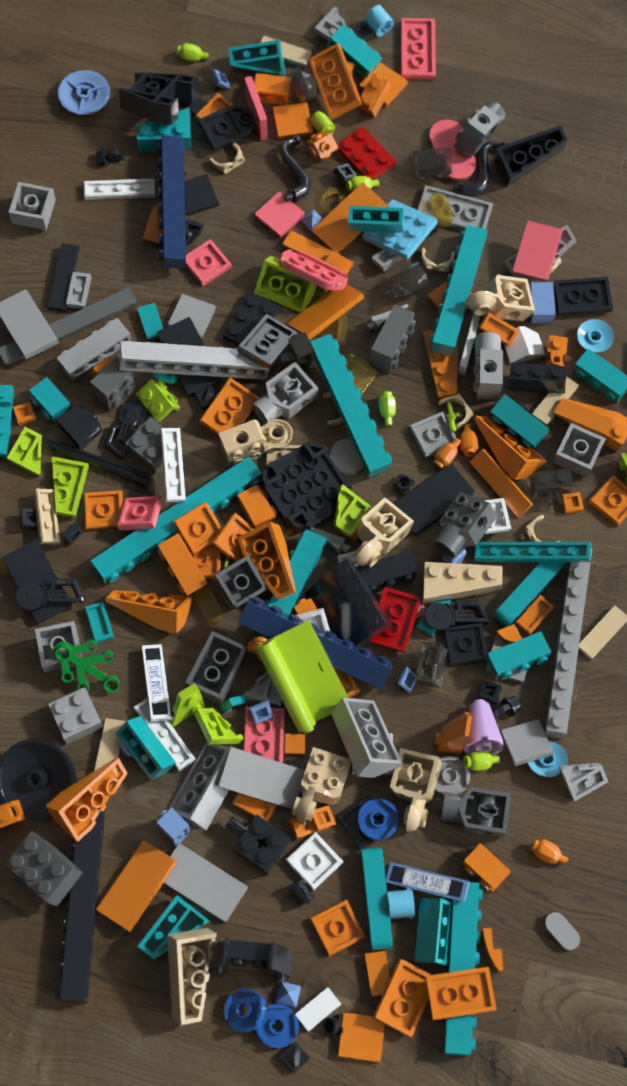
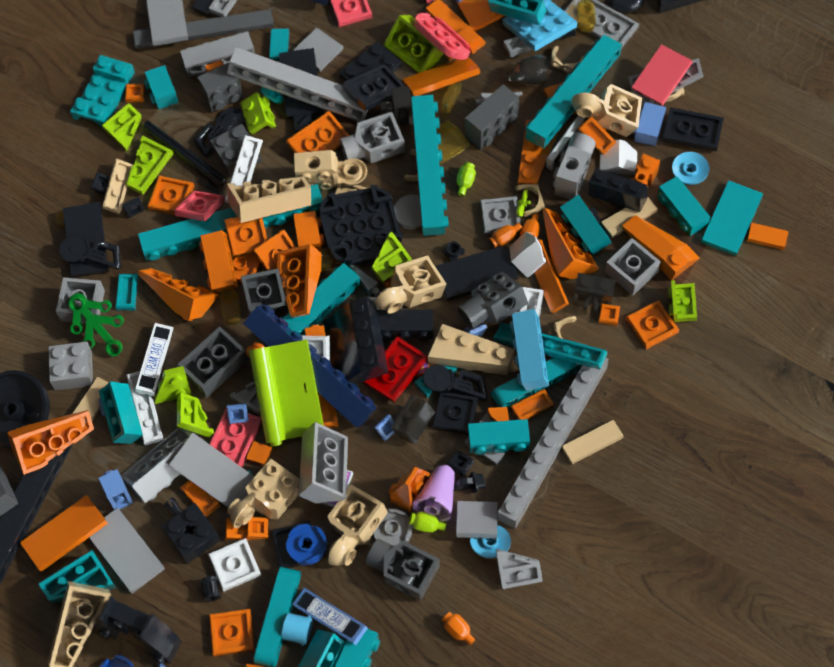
camera: 25 degrees right, 5 degrees down
black torso [55,403,102,450] -> none
teal tile [220,695,247,713] -> none
orange brick [462,843,511,893] -> none
none -> tan wedge [227,177,311,223]
none -> white slope [509,232,546,277]
none -> medium azure brick [510,309,549,391]

